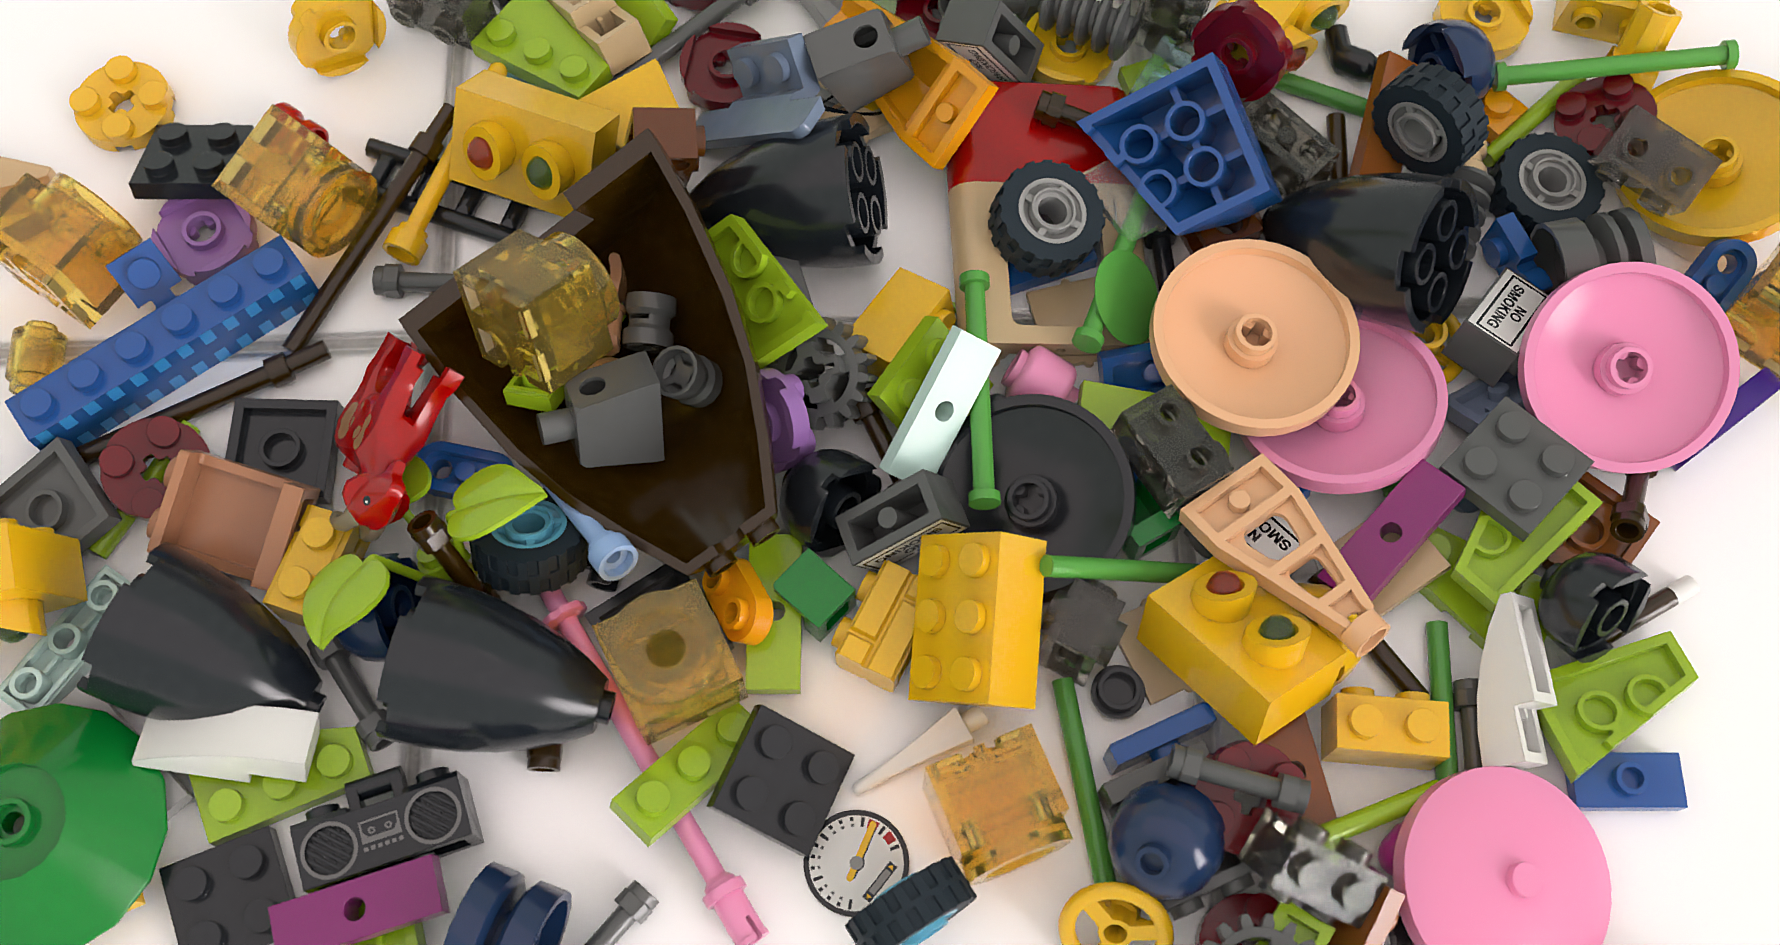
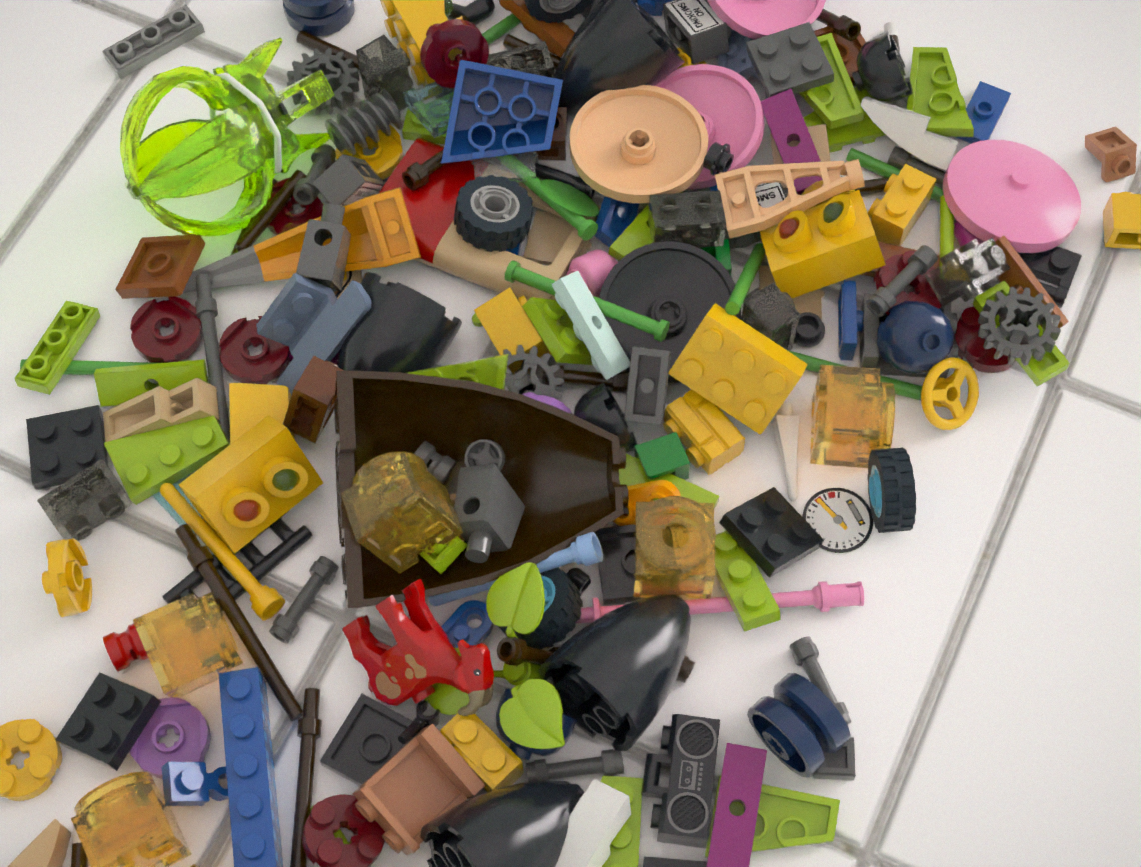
camera: 60 degrees left, 5 degrees down
none -> black hand [398,700,440,744]
none -> black plate [703,142,734,176]

